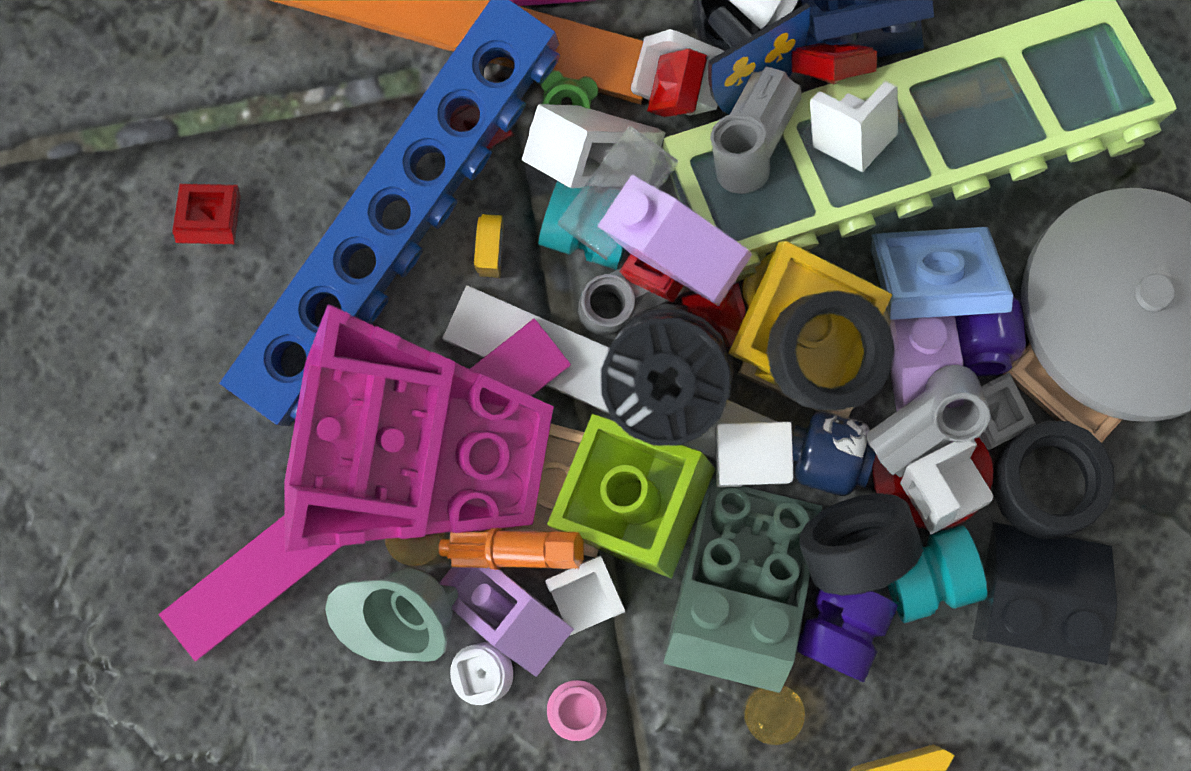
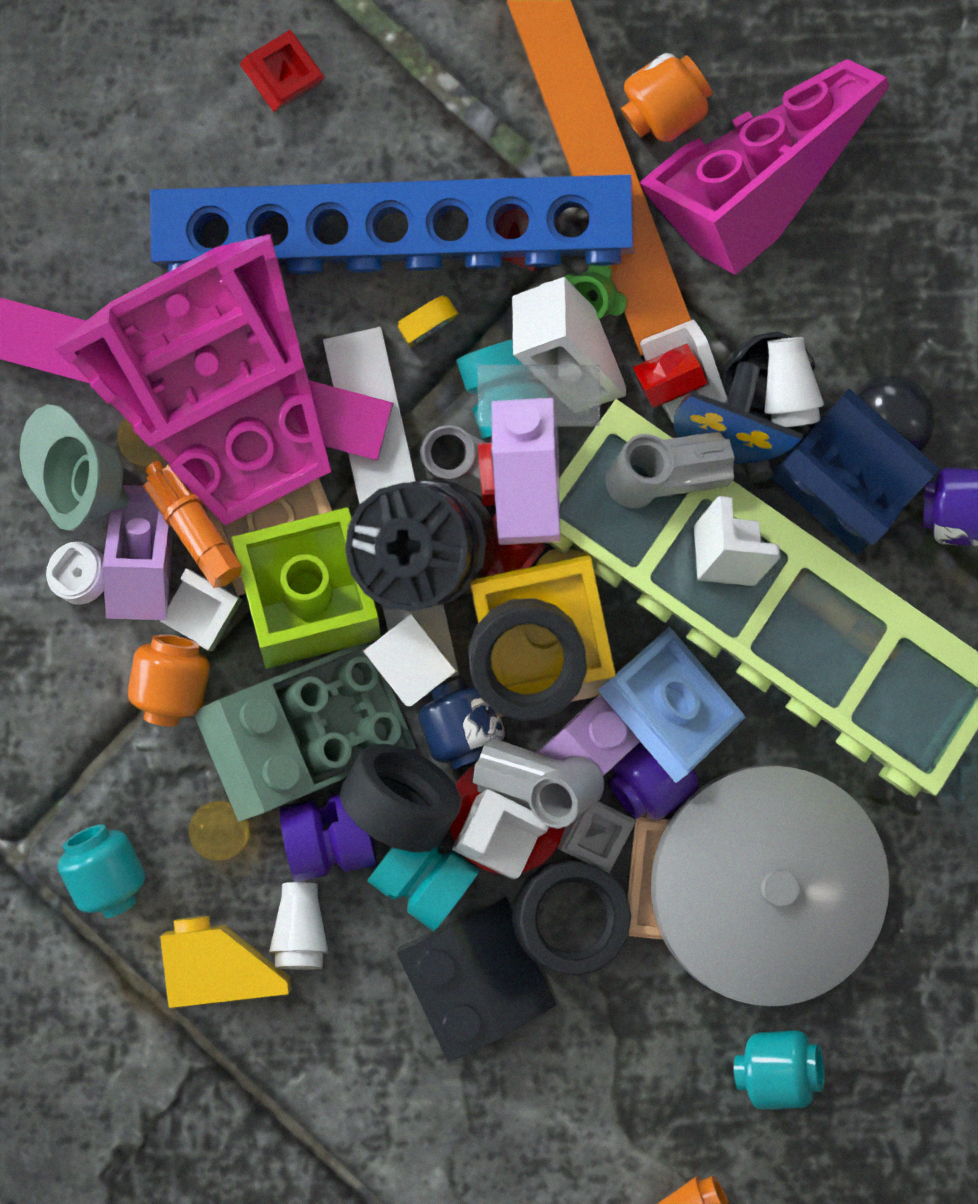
camera: 50 degrees right, 5 degrees up
bright pink plate [547,680,607,741] -> none
red tile [792,42,877,85] -> none
none -> orange head [127,634,210,727]
none -> white cone [269,882,329,970]

